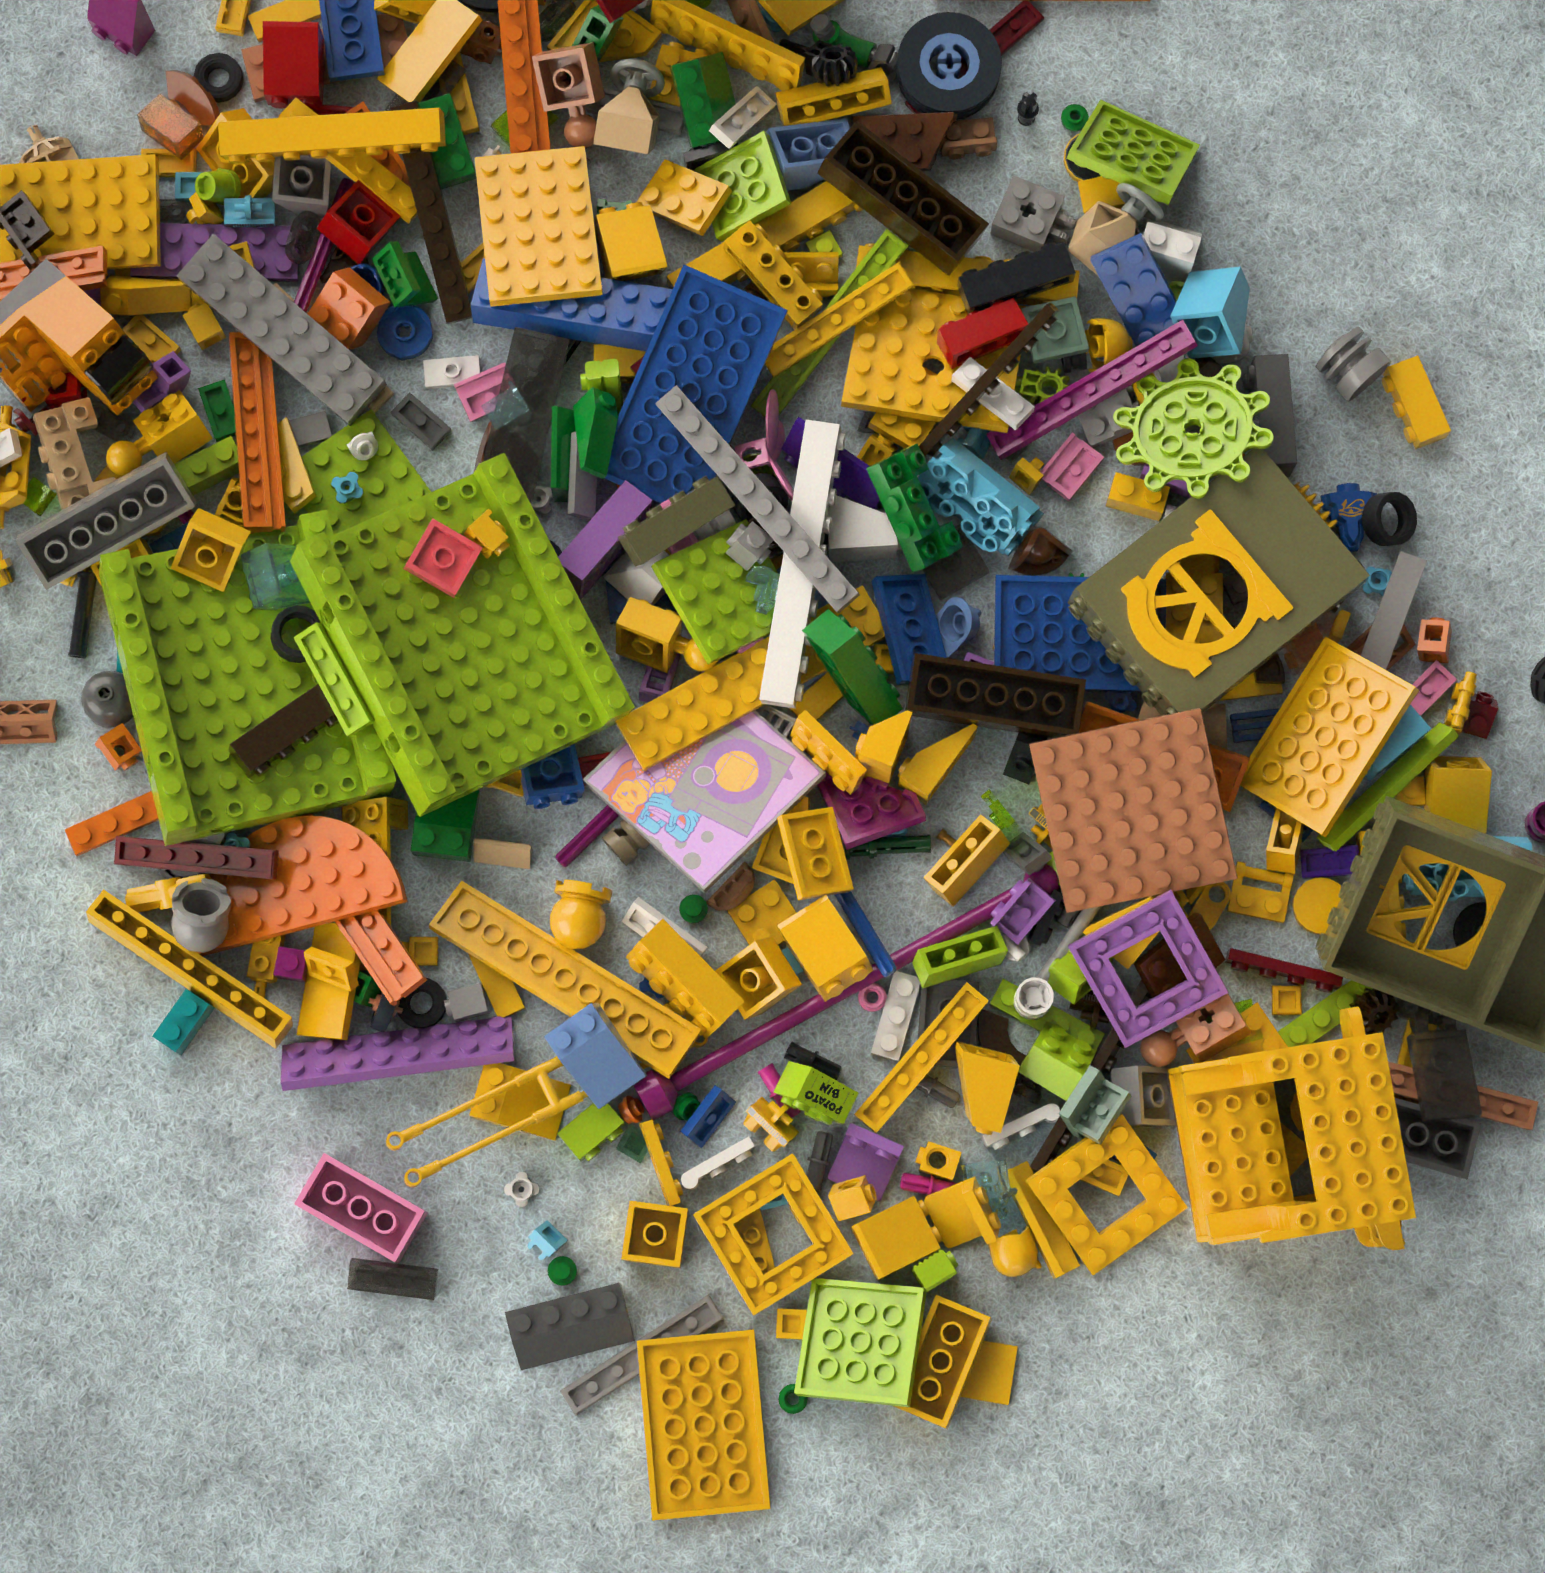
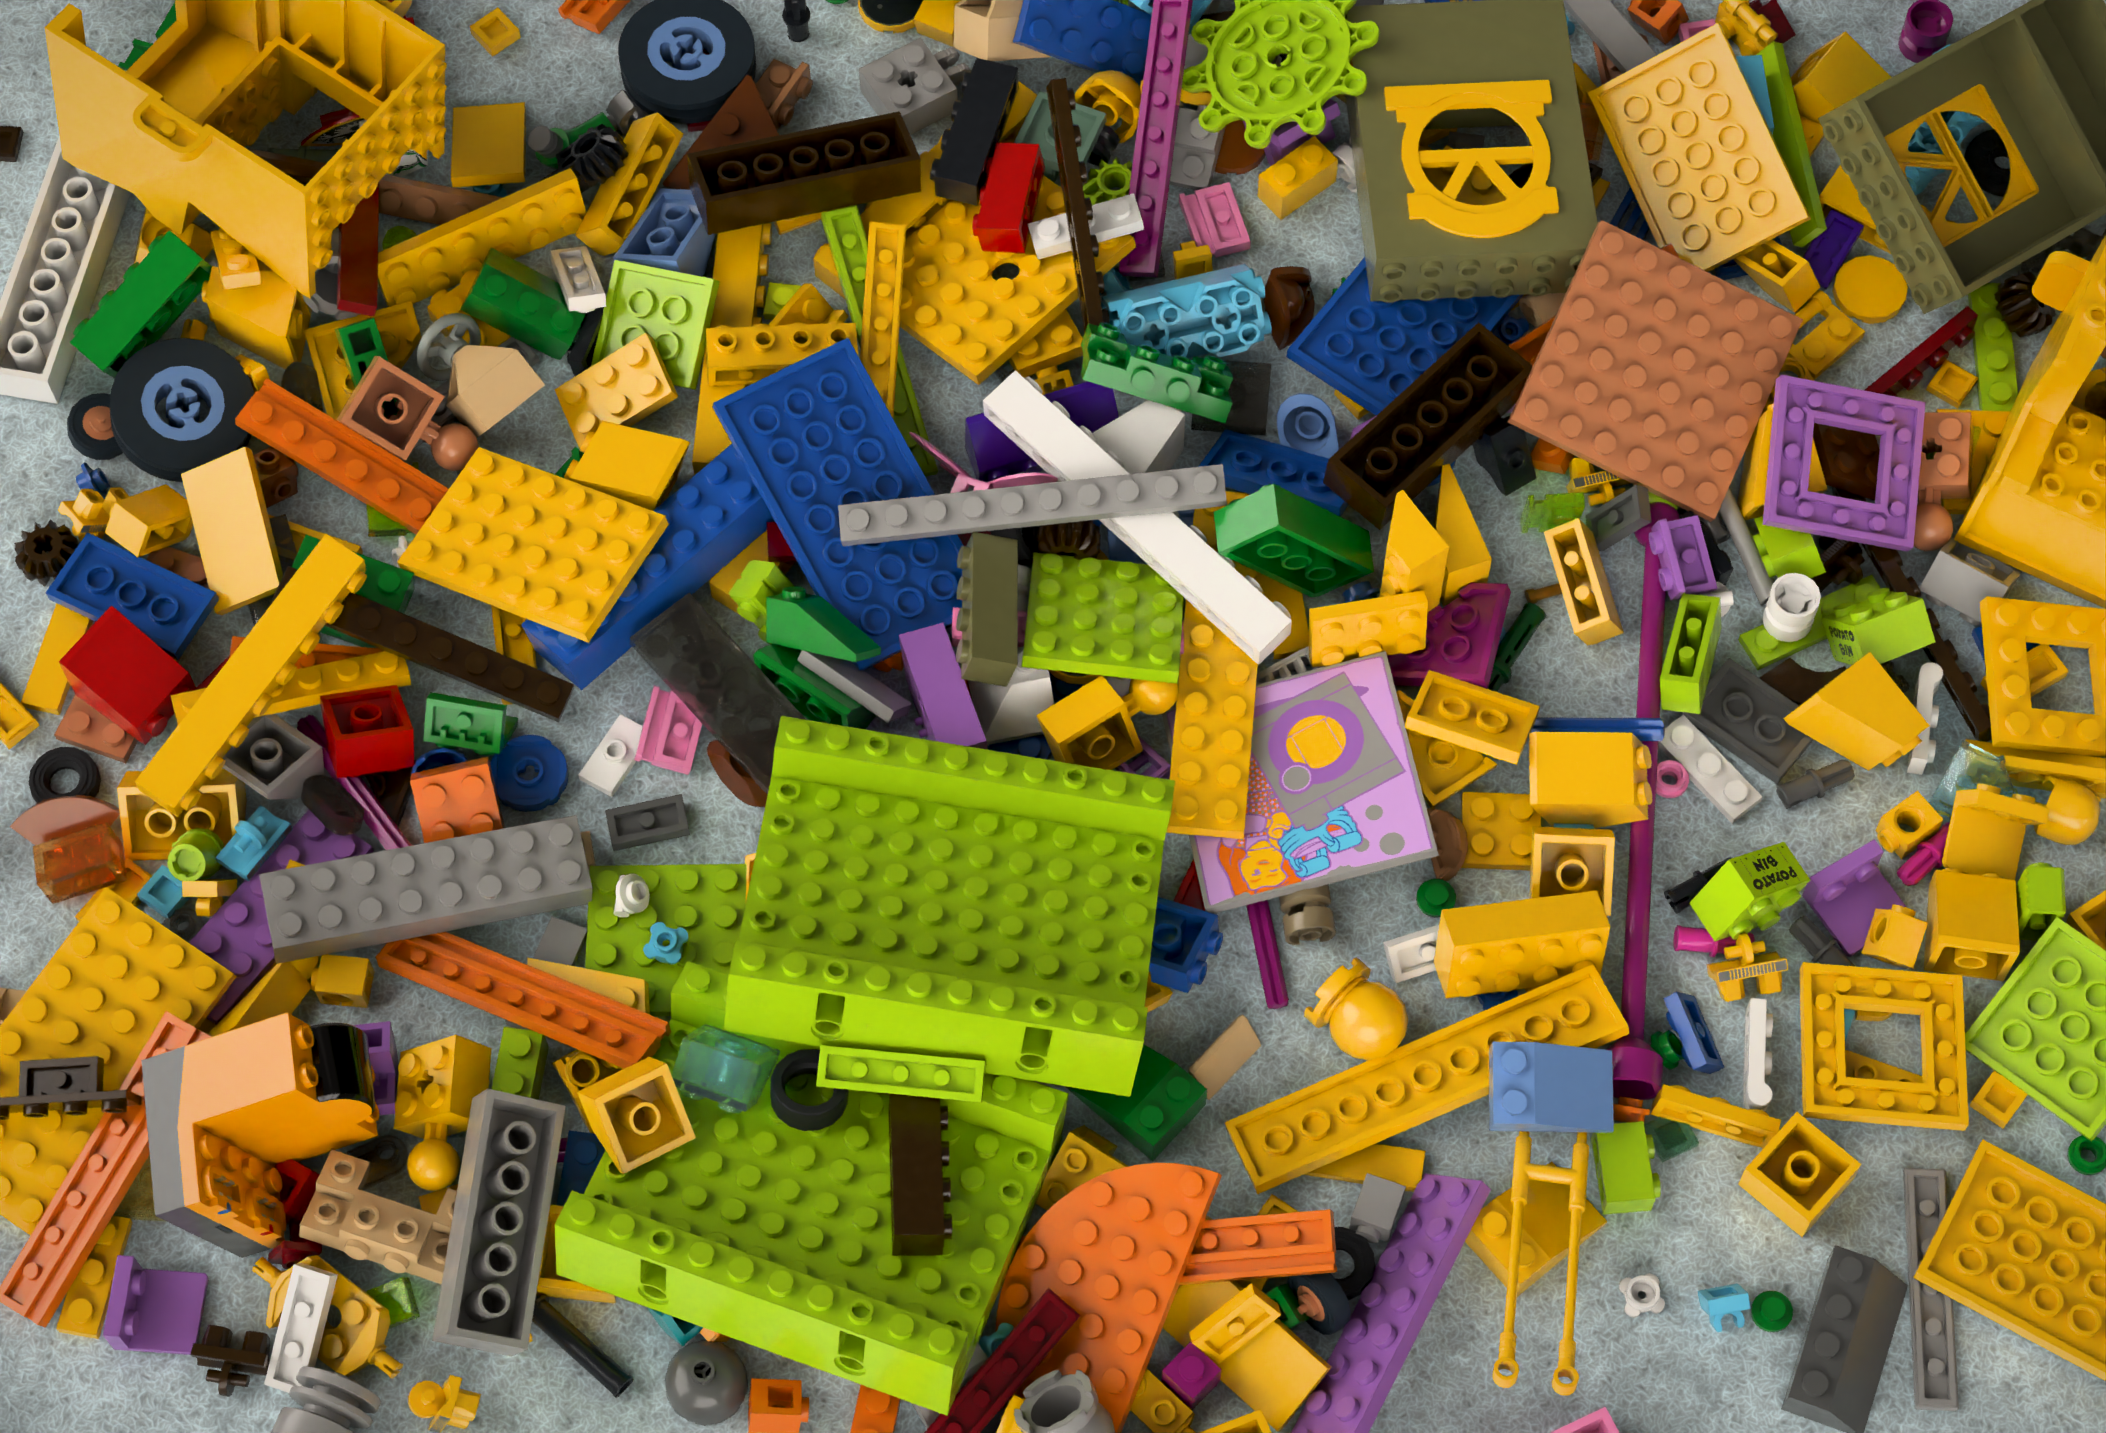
camera: 55 degrees left, 15 degrees down
green plate [198,380,236,442] -> none
coral plate [403,518,483,598] -> none
yellow brick [463,509,510,559] -> none
clear light blue bracket [481,381,528,430] -> none
light grey brick [726,521,773,571] -> none
clear light blue bracket [745,566,780,615] -> none
yellow plate [854,982,989,1134] -> none
sand green bracket [1059,1065,1132,1145] -> none

